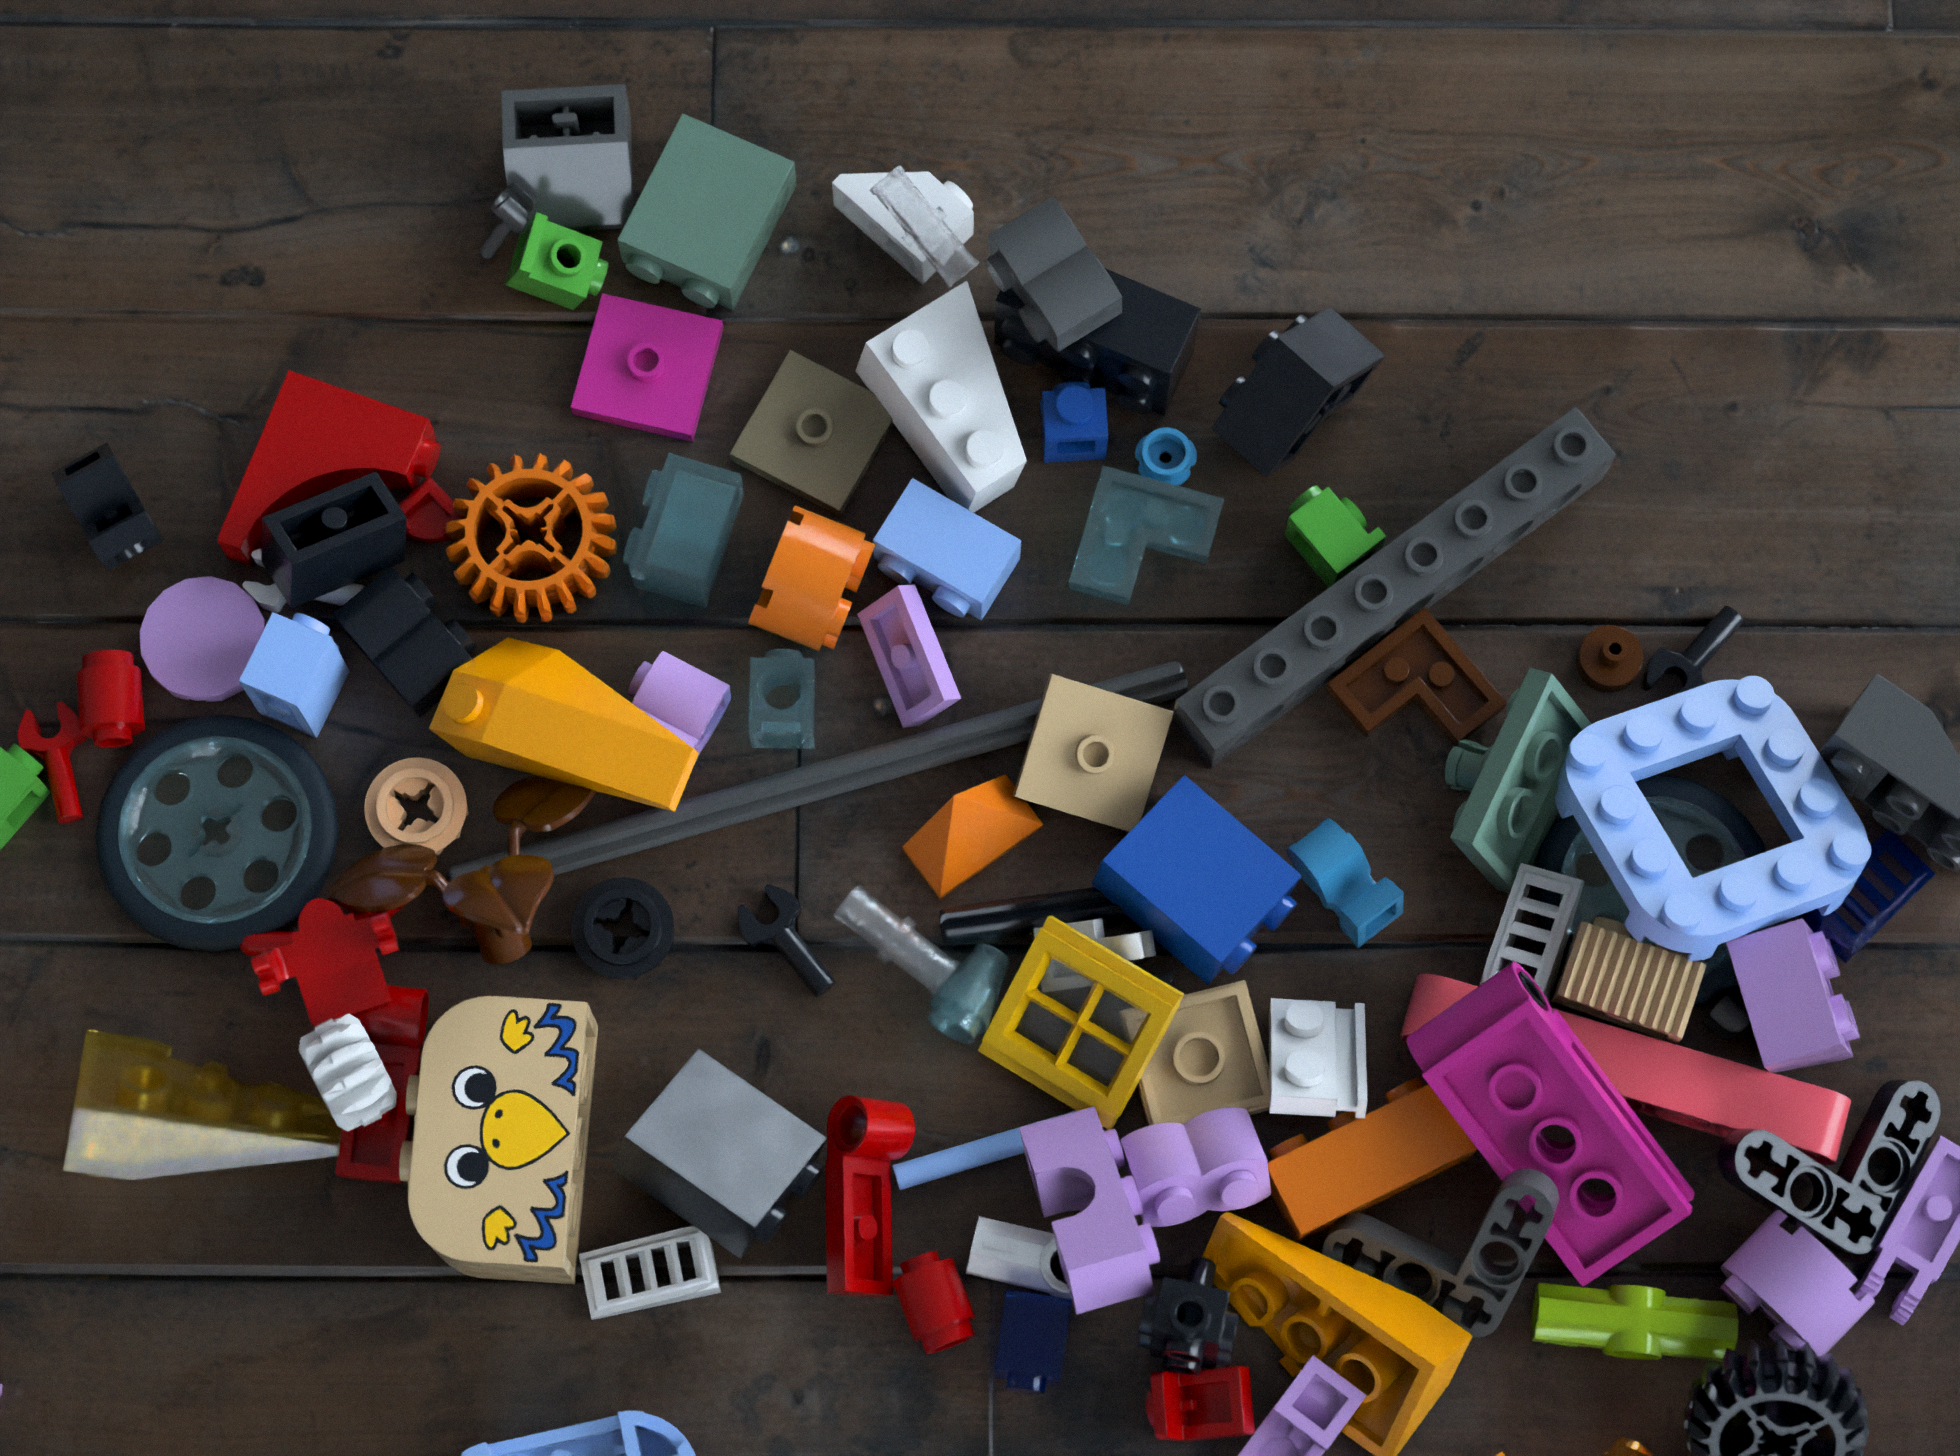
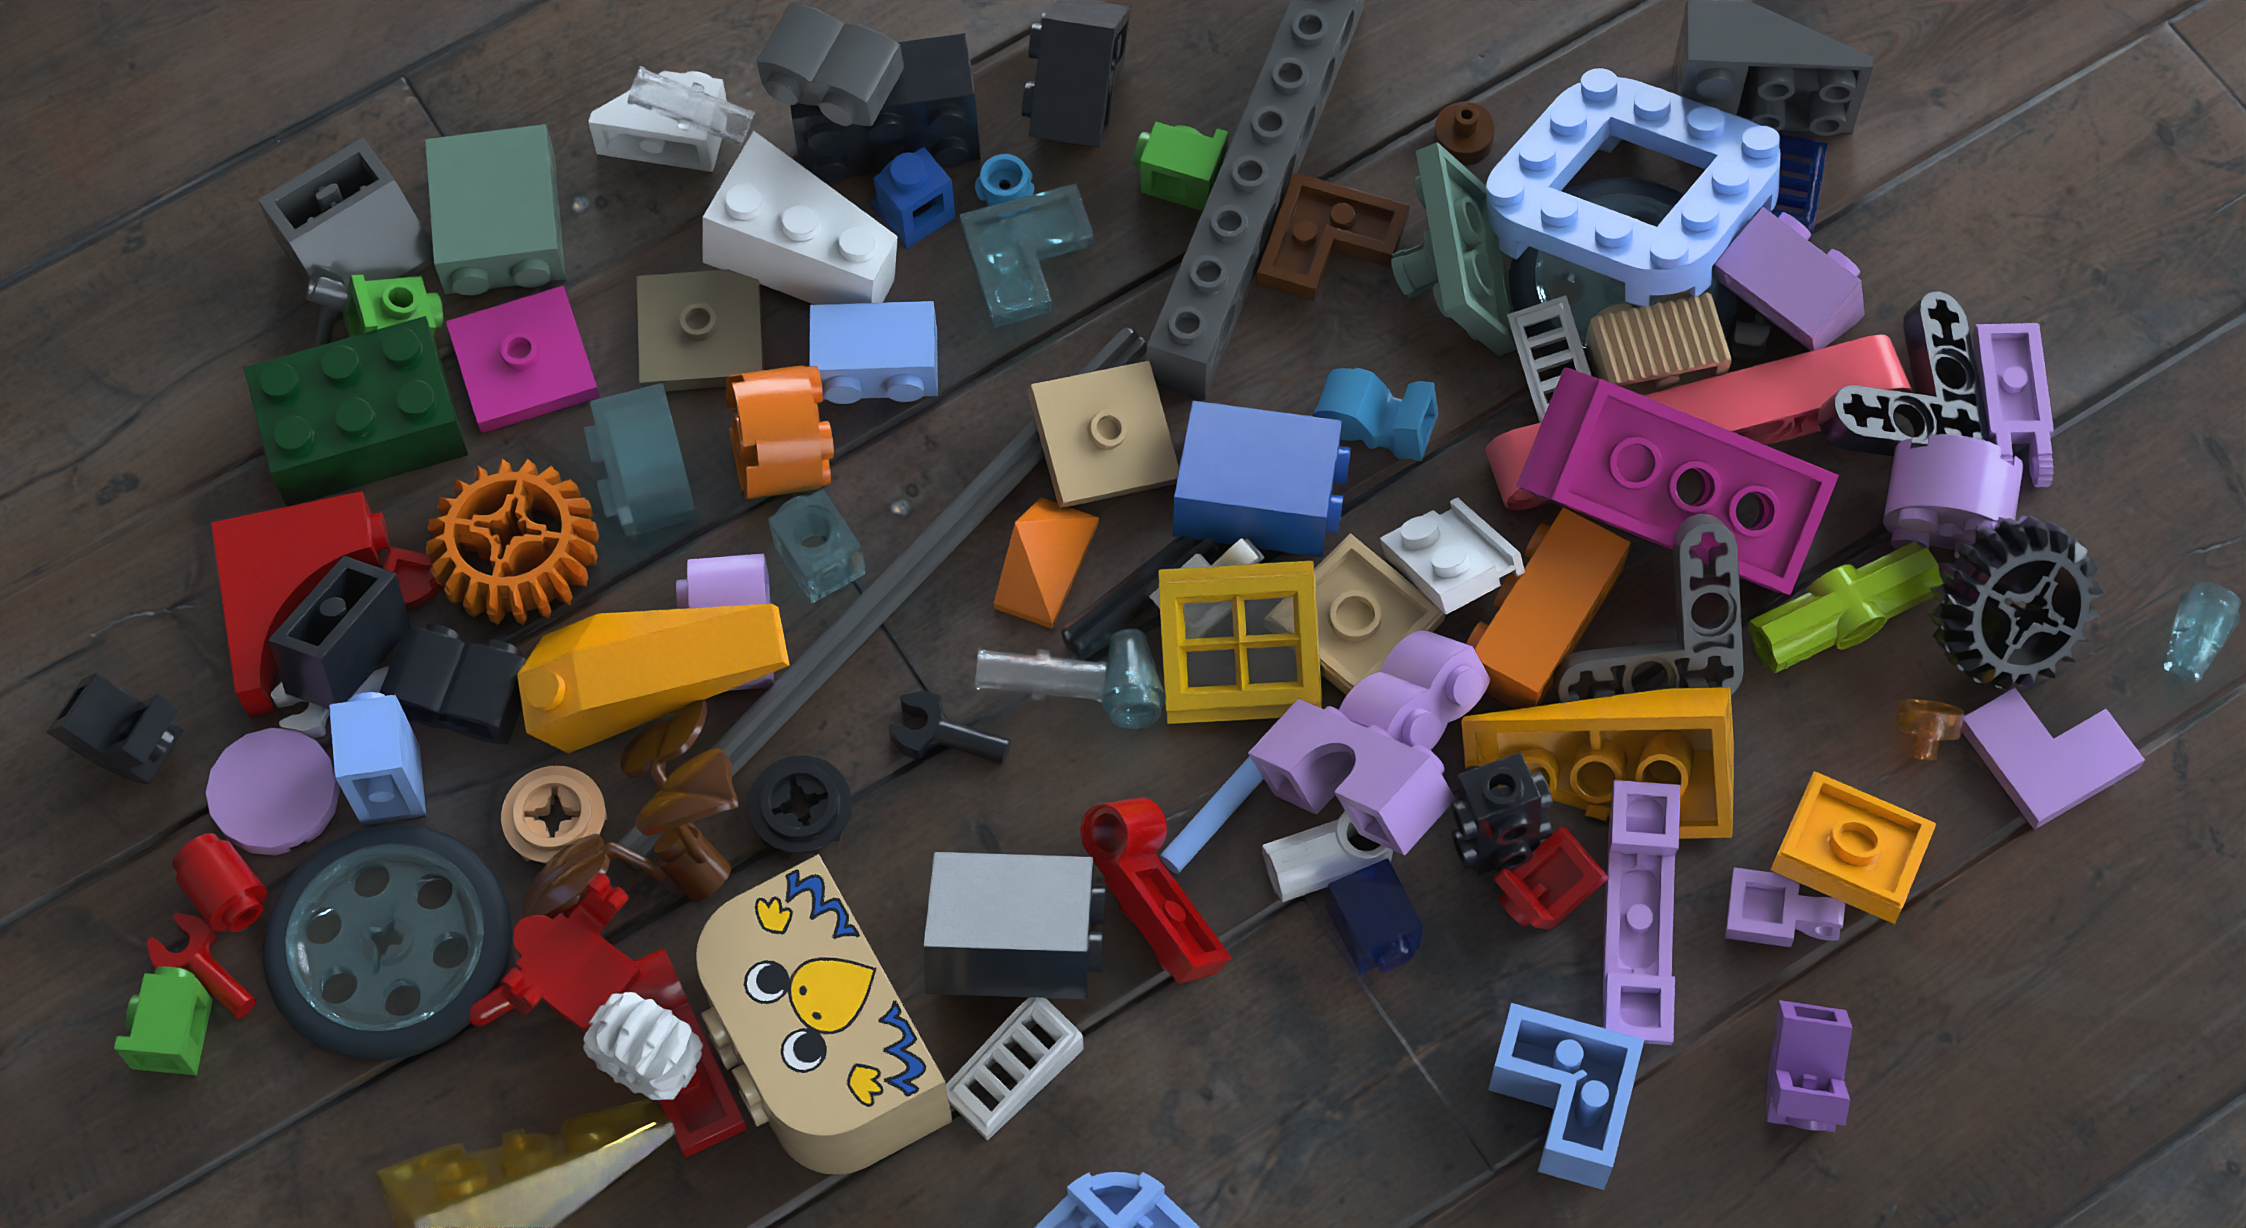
camera: 30 degrees left, 10 degrees down
lavender plate [857,584,961,728] -> none
red brick [892,1251,976,1355] -> none
black bar [1643,606,1743,694] -> none
none -> dark green brick [243,316,468,507]

